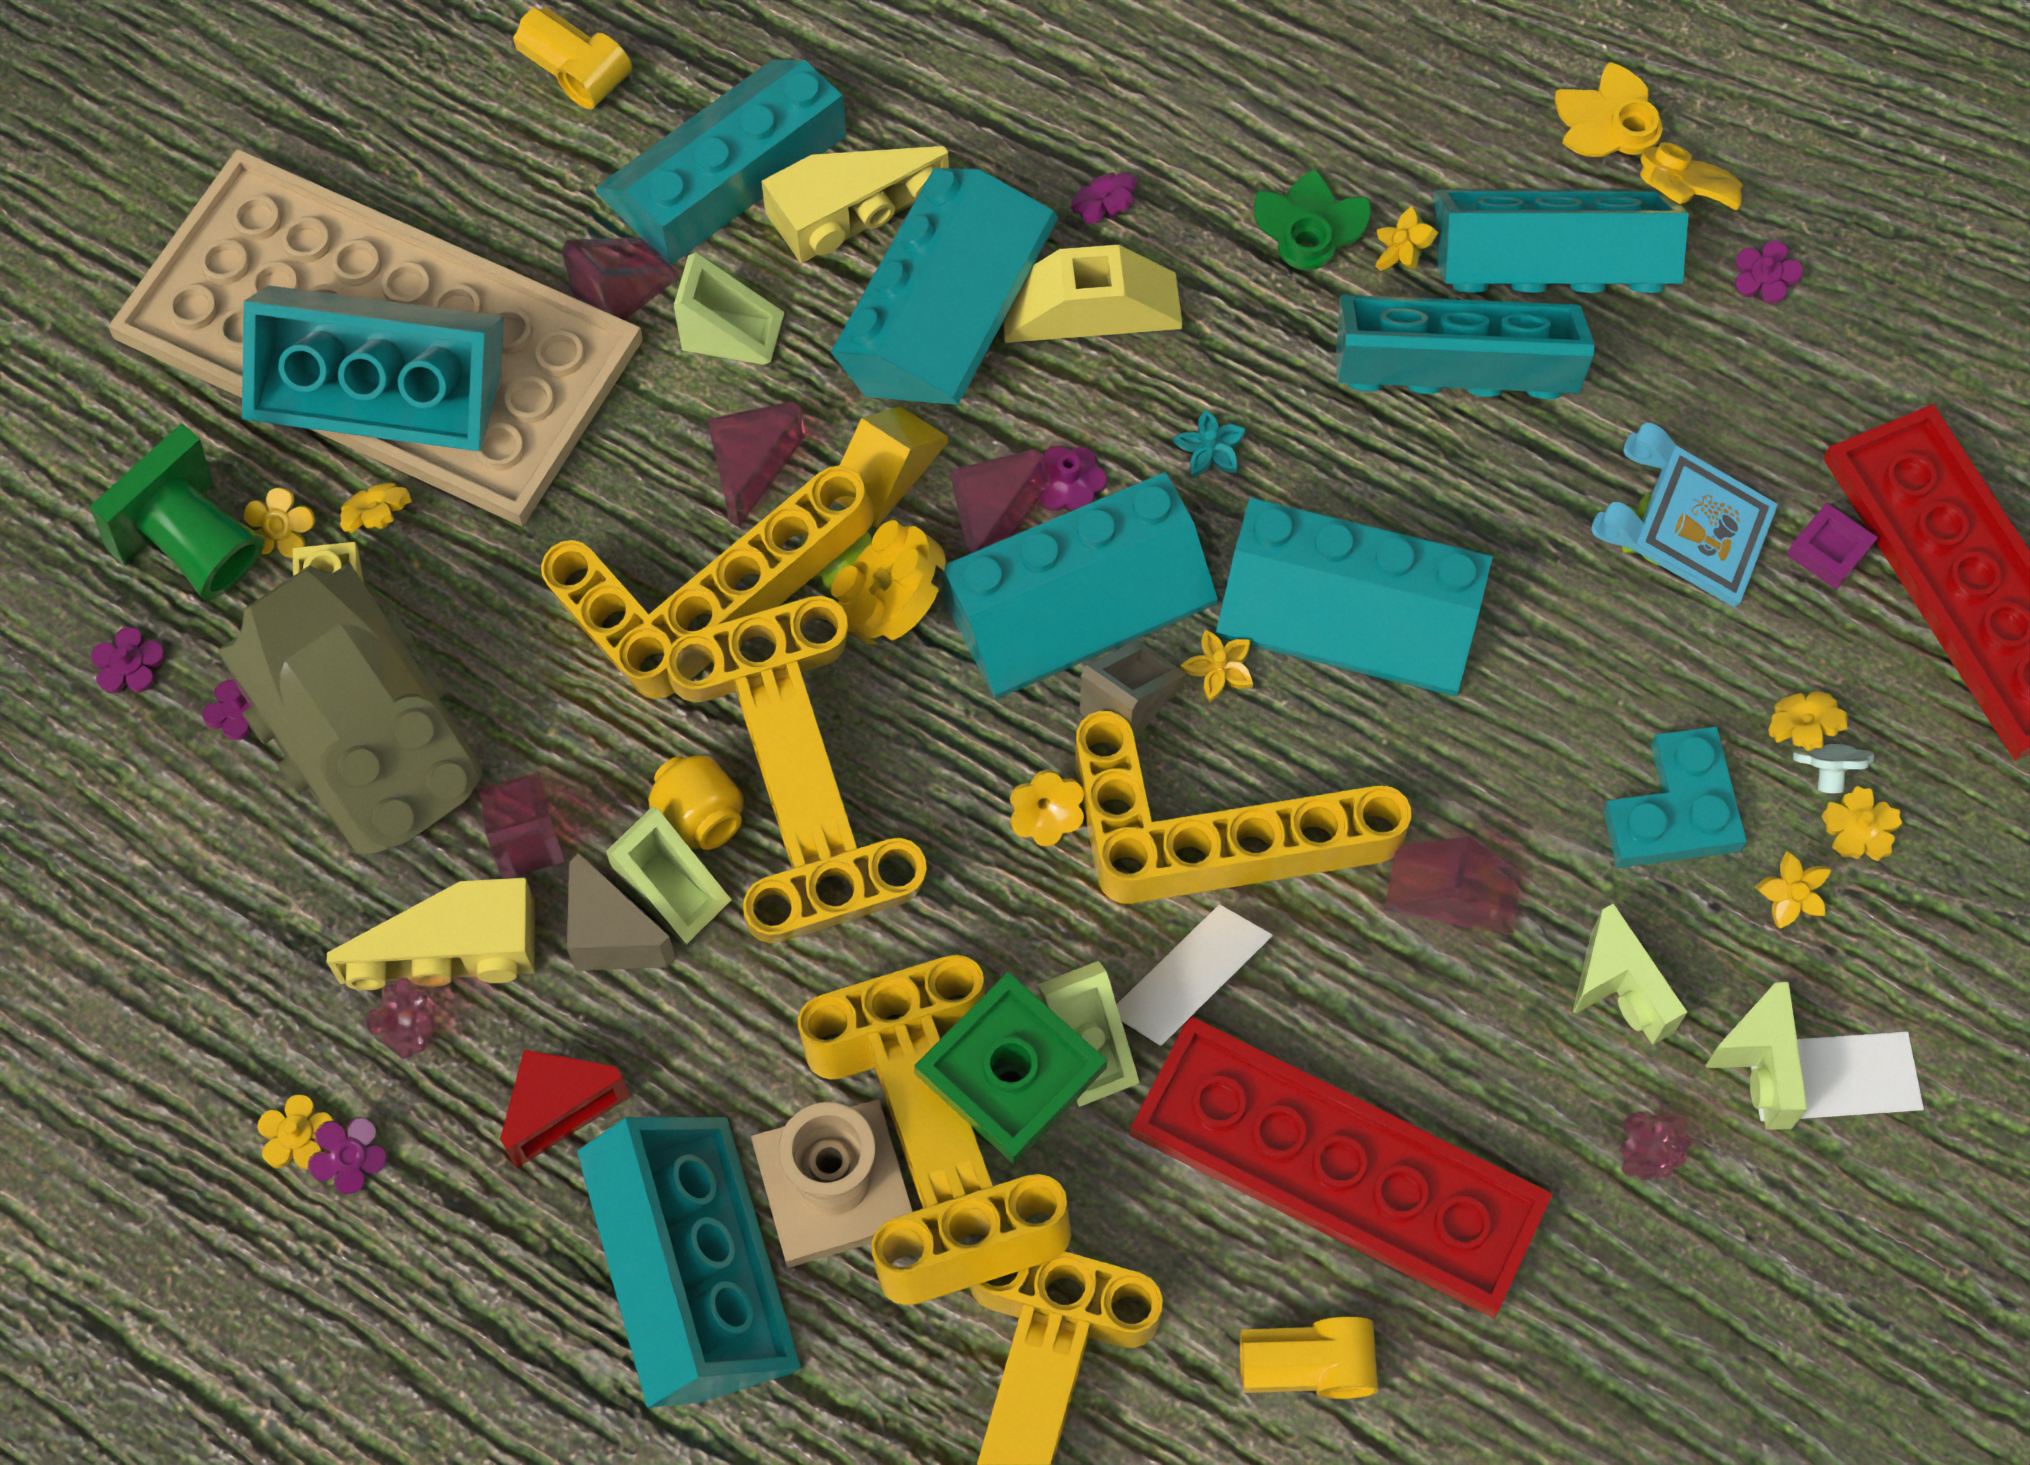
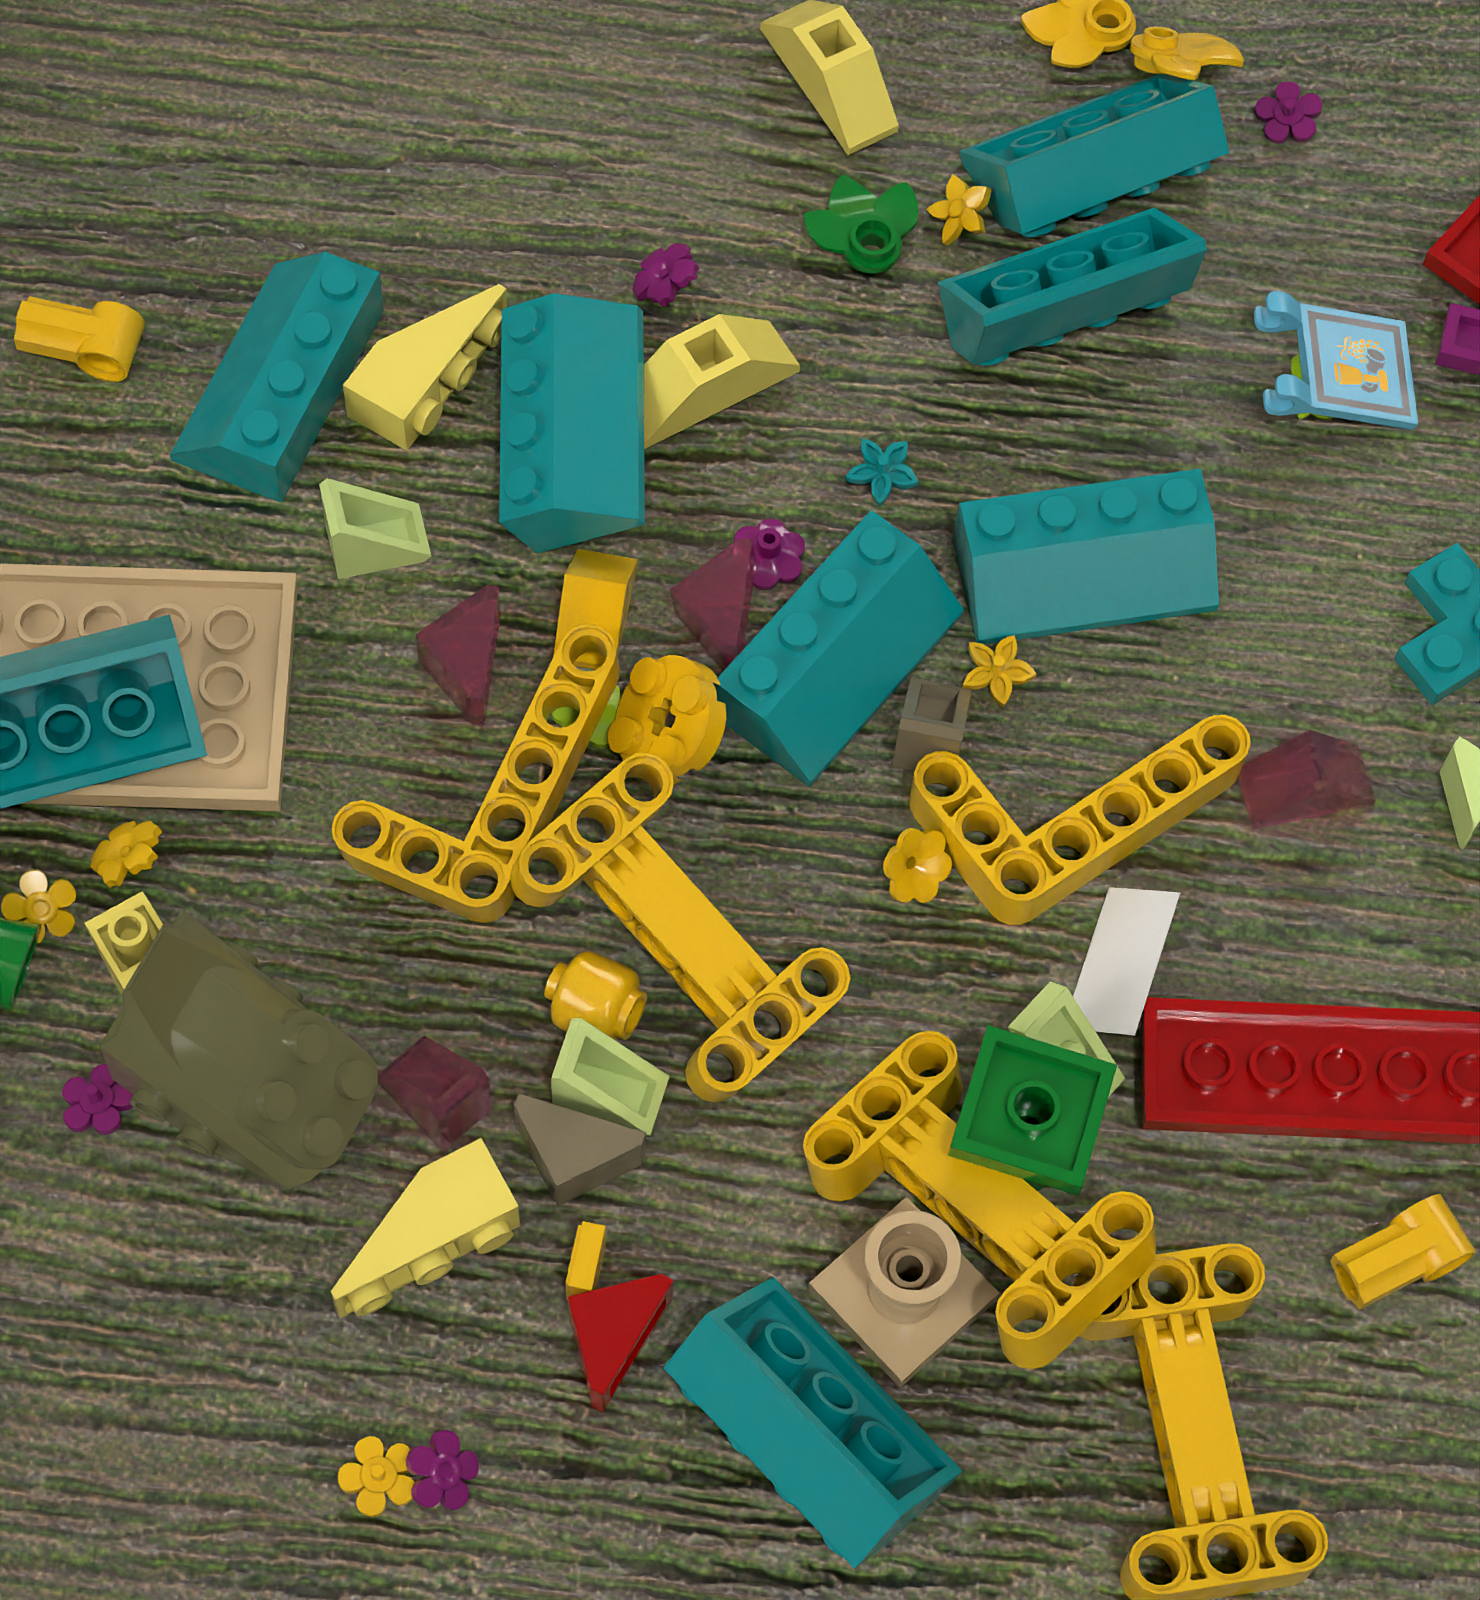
camera: 30 degrees left, 0 degrees up
clear pink plant [366,977,436,1059] -> none
clear pink slope [561,237,679,320] -> none
none -> yellow tile [566,1221,606,1300]
none -> light yellow slope [760,0,899,155]

